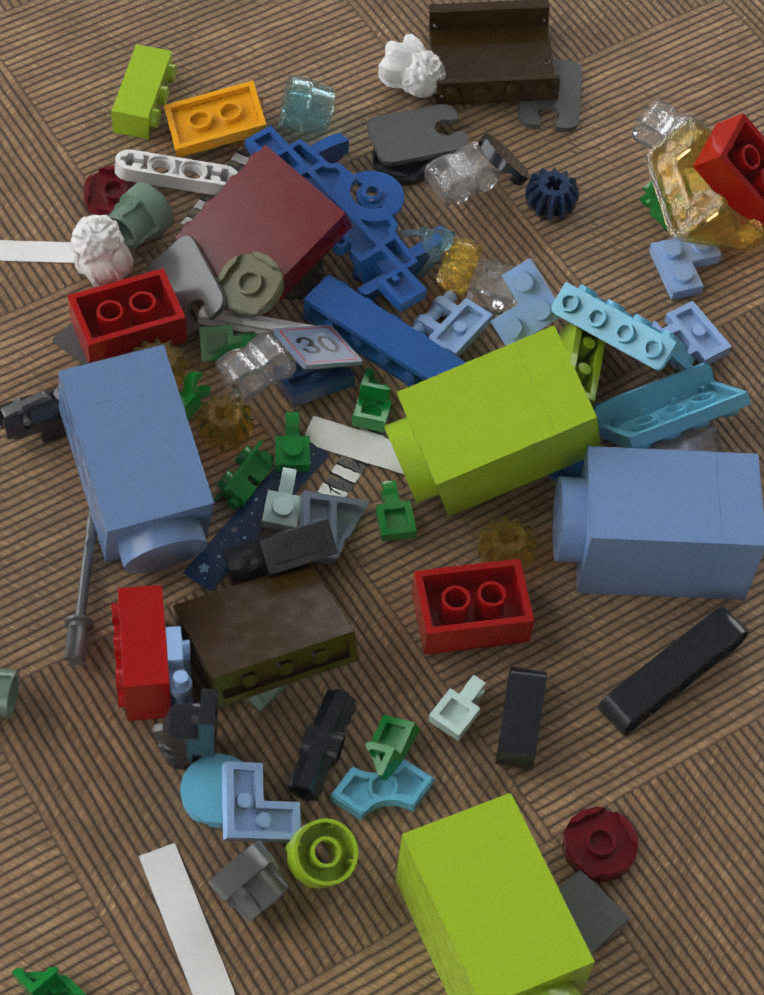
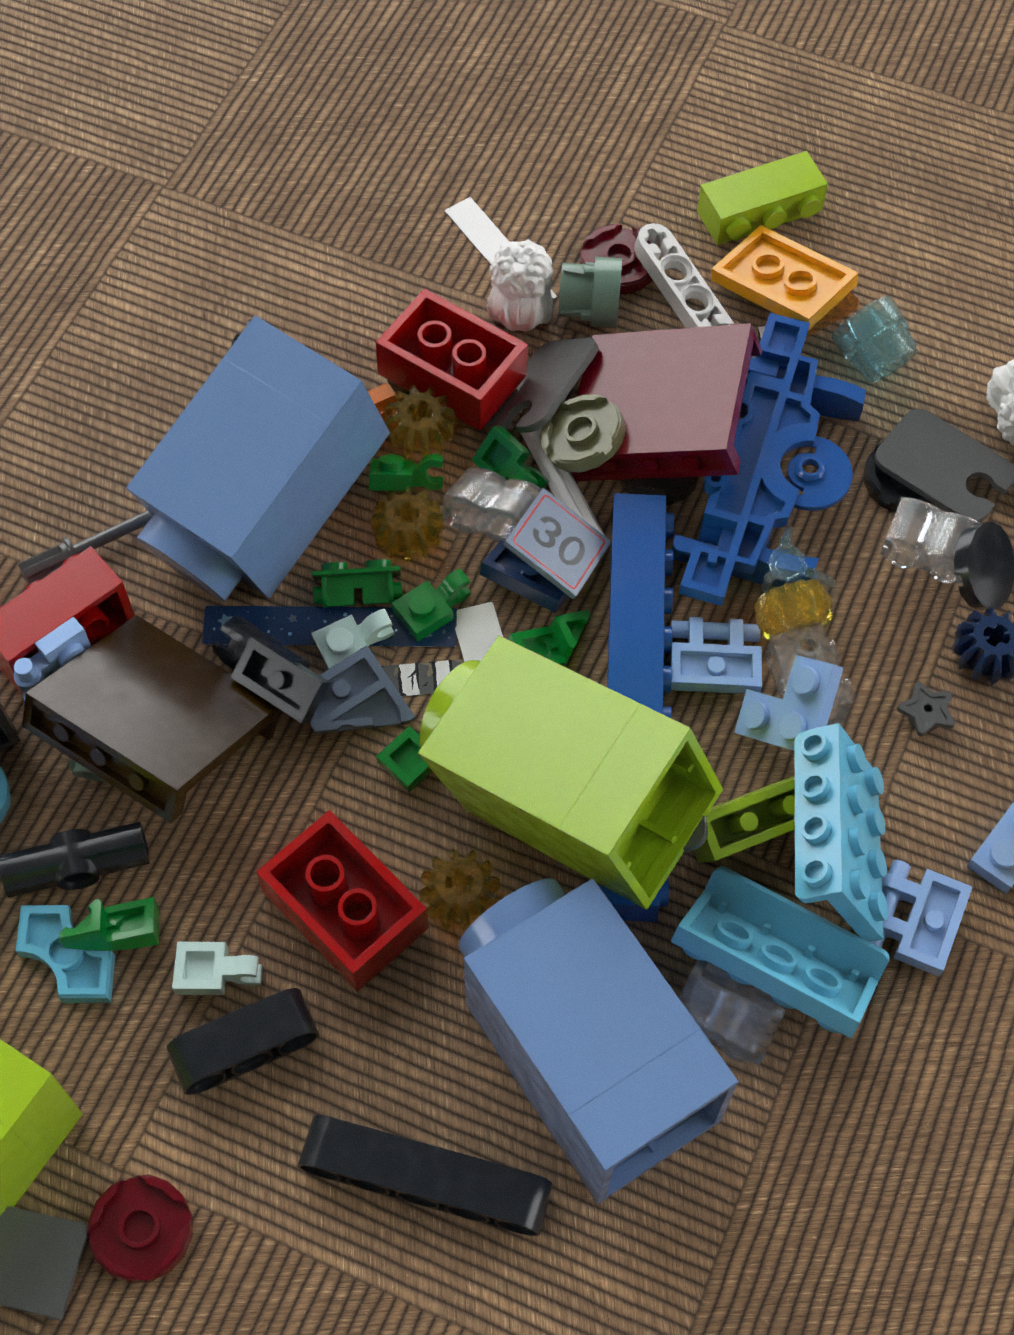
camera: 60 degrees right, 5 degrees up
none -> dark grey plate [896,682,955,736]

